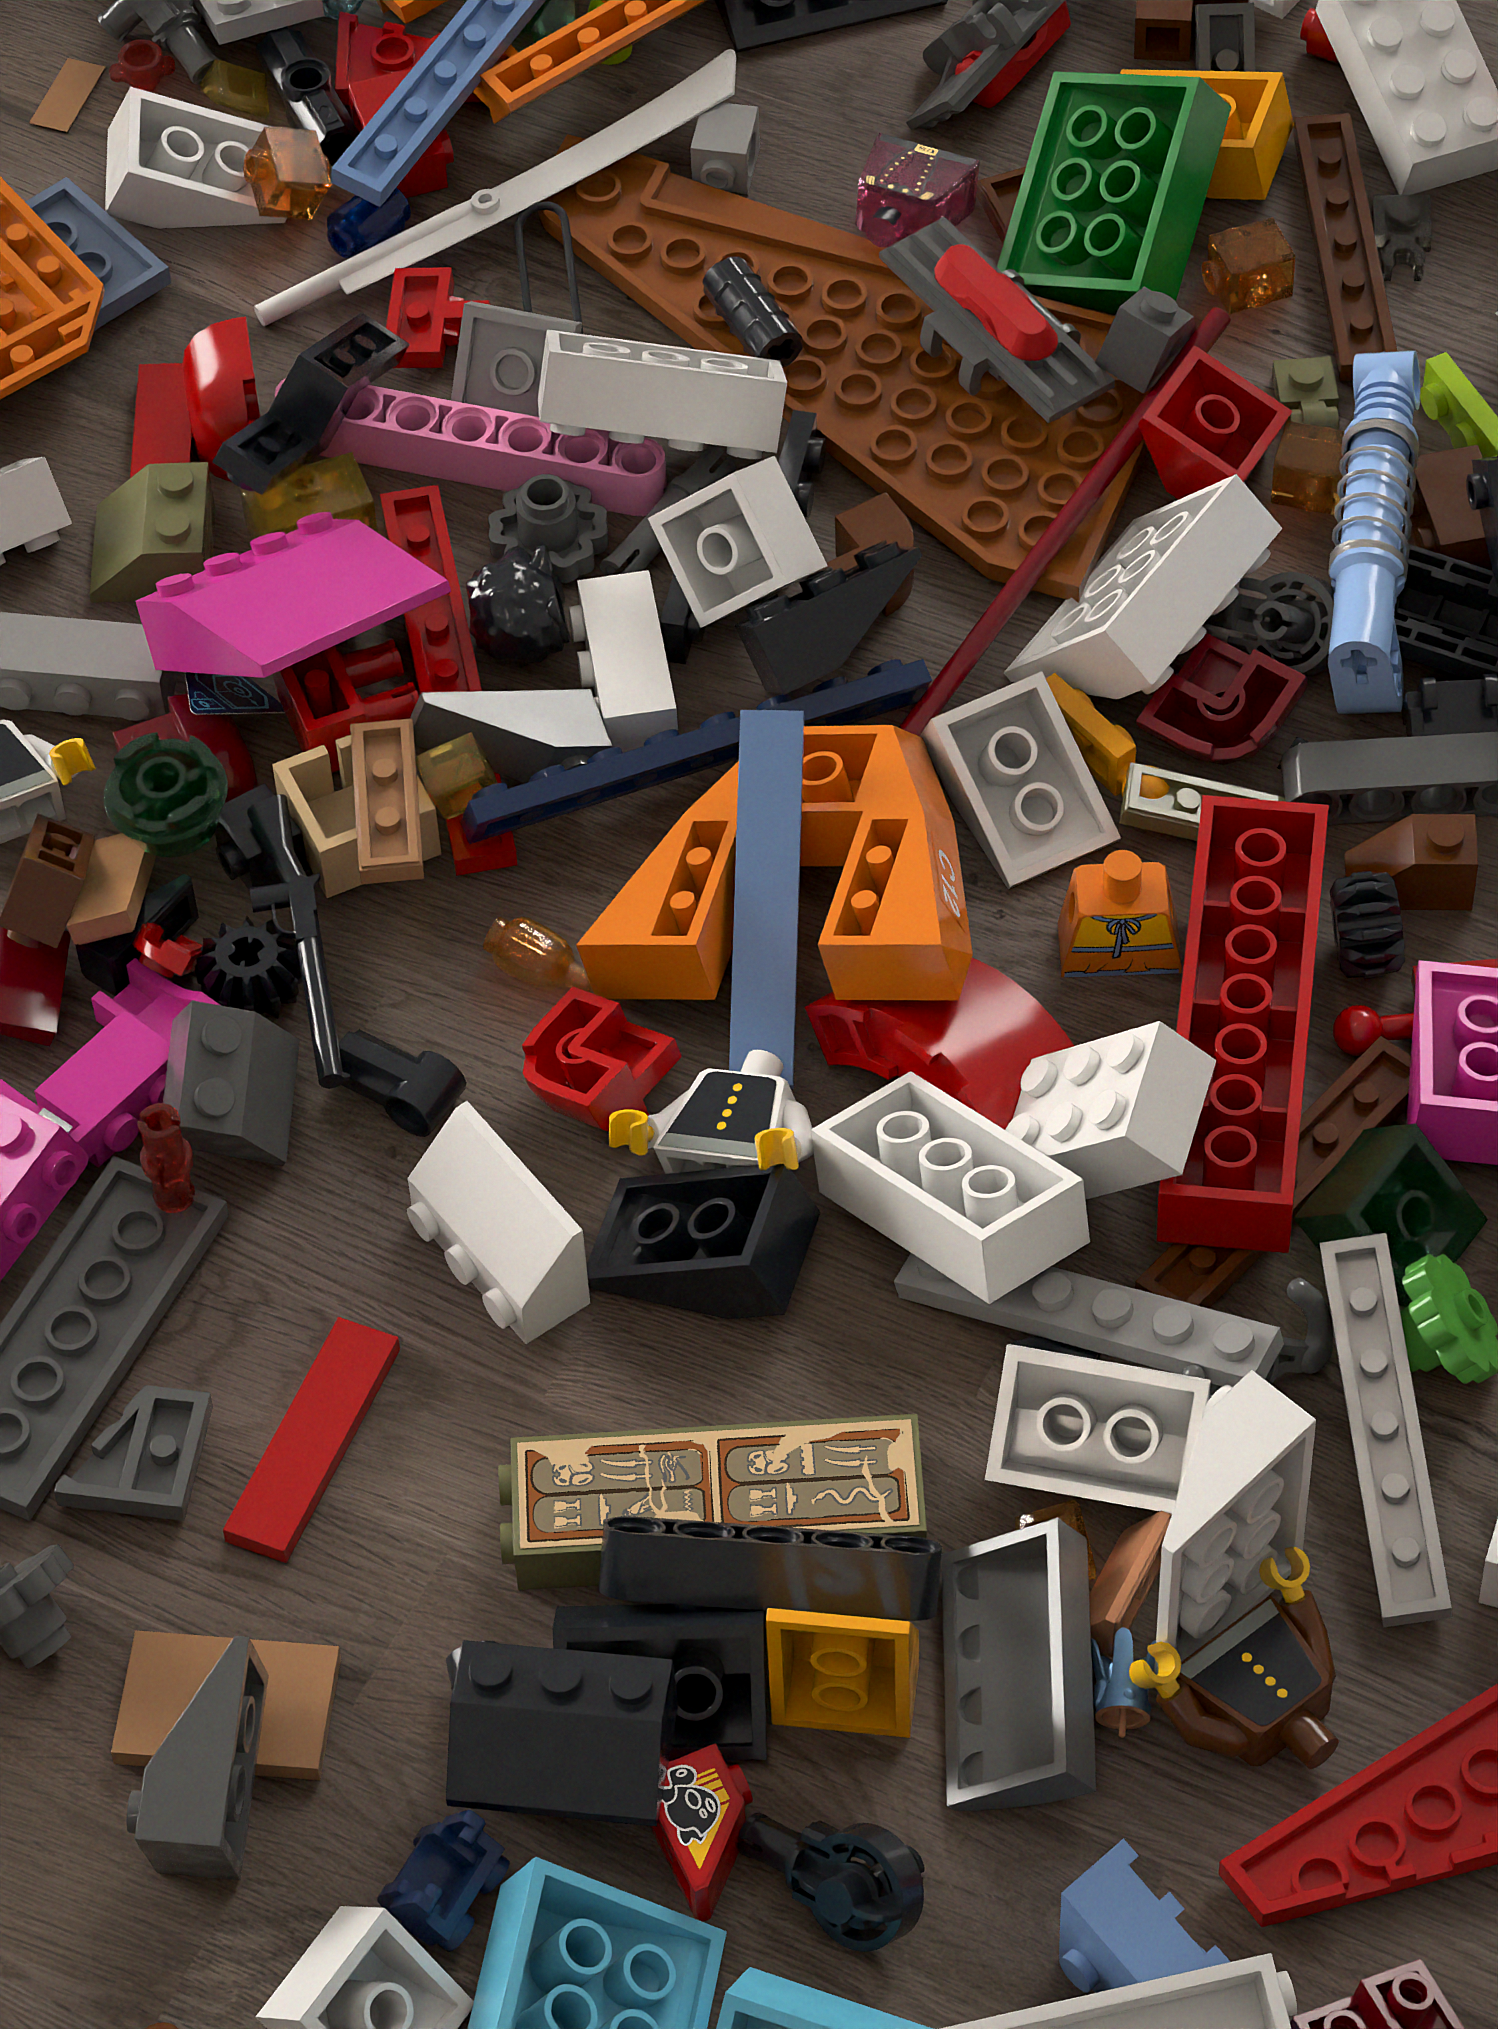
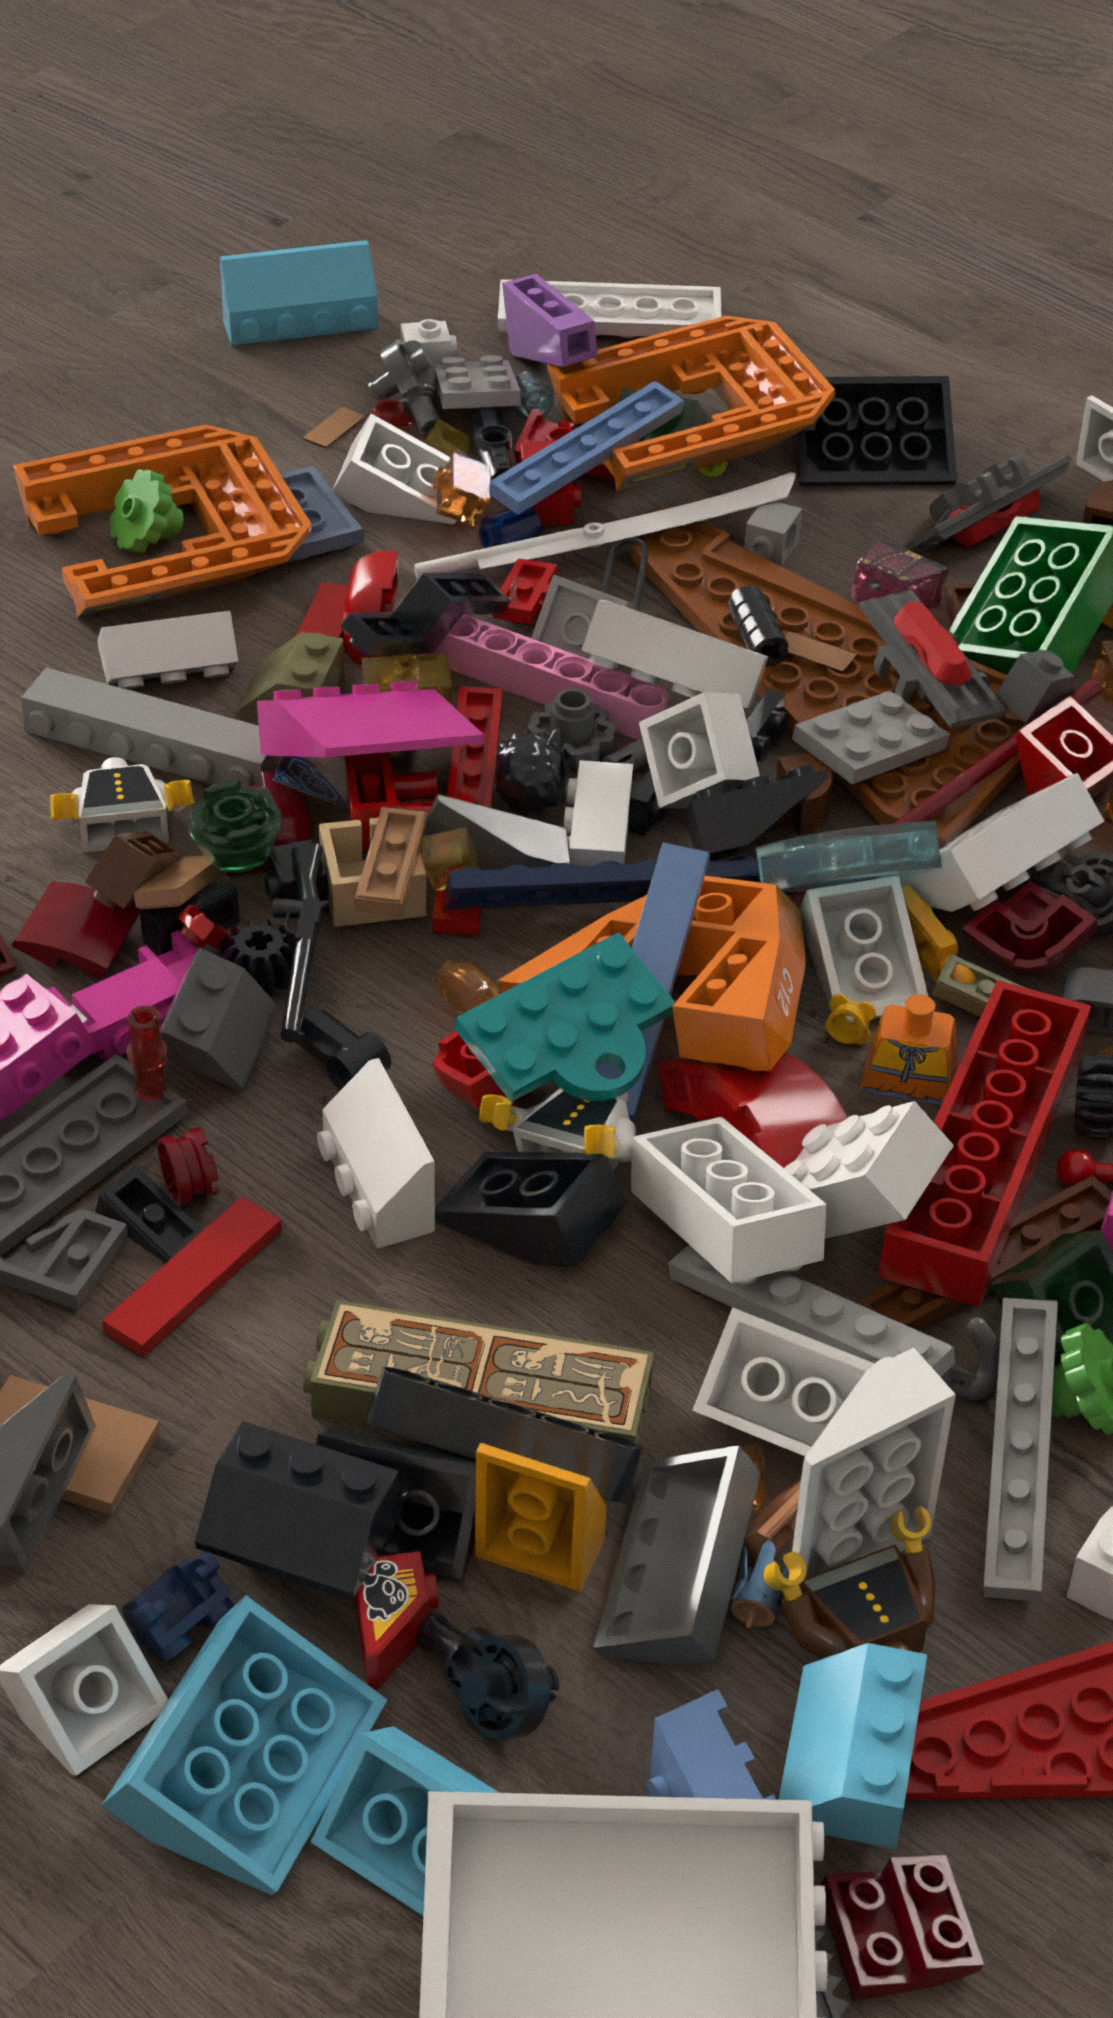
camera: 10 degrees right, 10 degrees down
none -> black slope [95,1166,204,1264]
none -> dark red wheel [157,1127,220,1207]
none -> teal plate [454,932,675,1102]
none -> clear light blue brick [756,821,942,893]
none -> medium azure slope [779,1643,927,1849]
none -> medium nougat sticker [785,631,857,671]
none -> light grey plate [792,691,950,784]
none -> yellow plate [824,993,876,1044]

